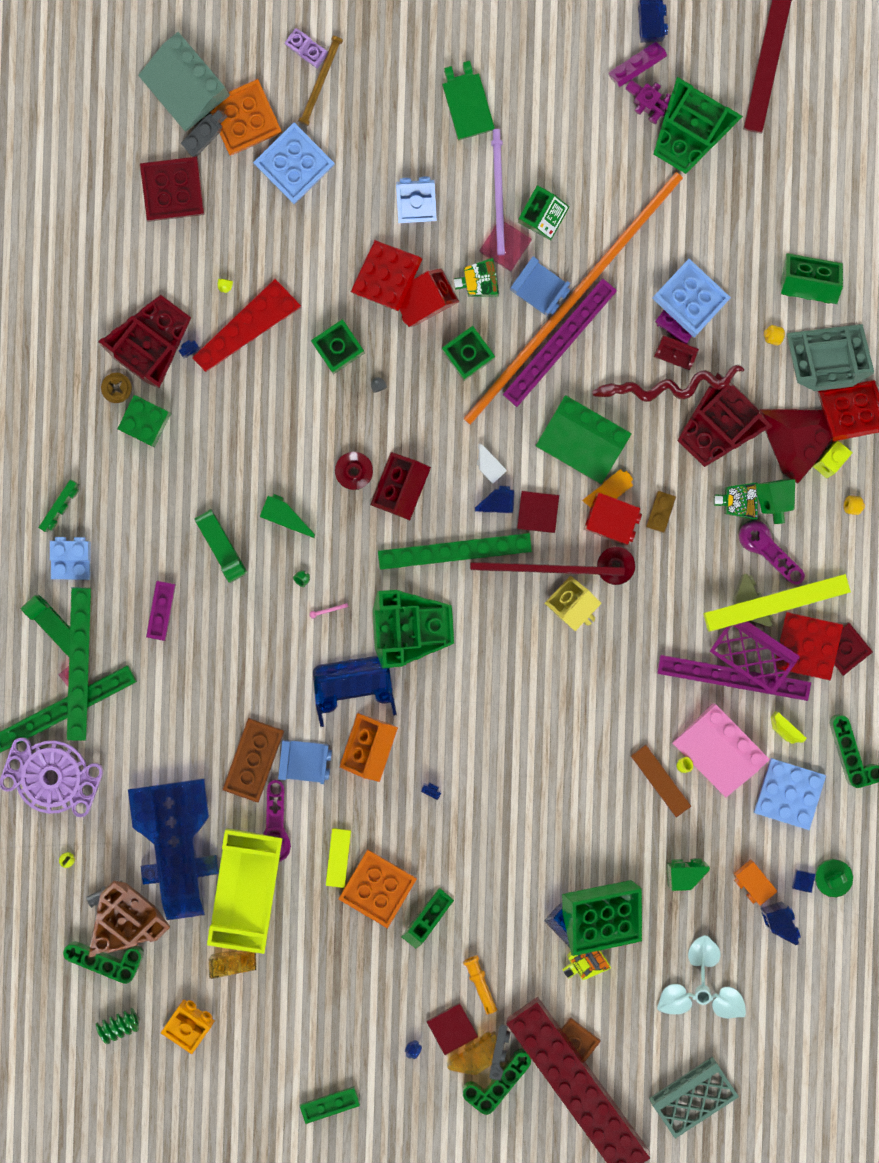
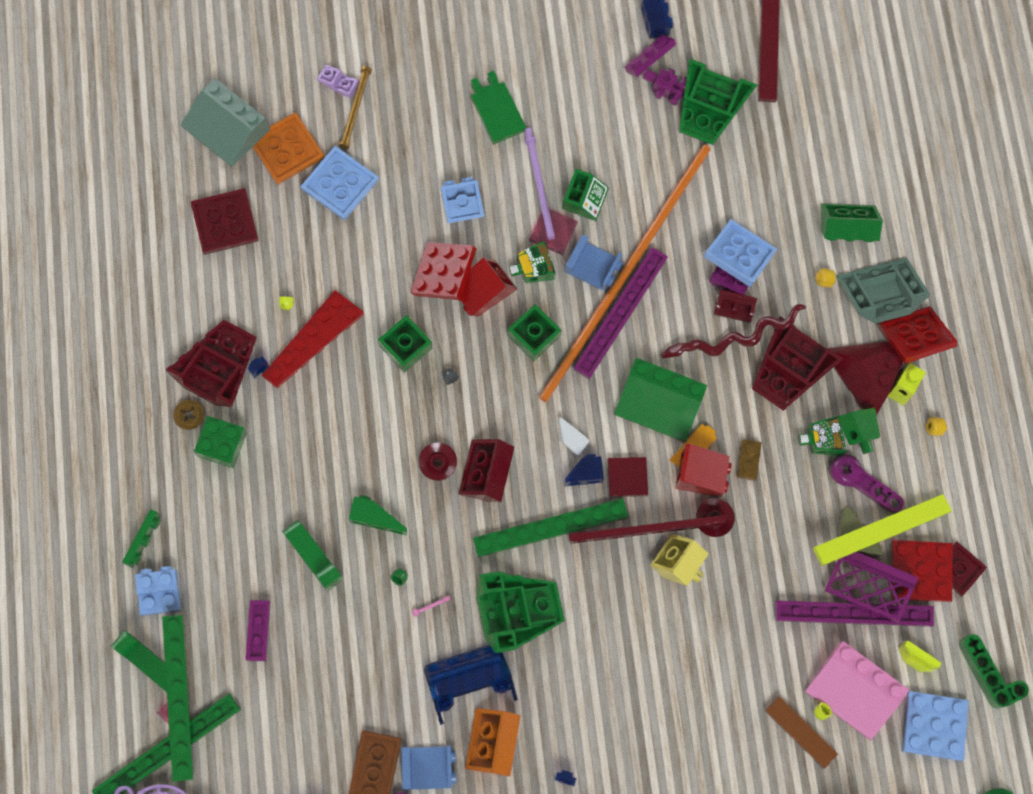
camera: 15 degrees left, 15 degrees down
dark grey hinge [181,110,228,157] -> none

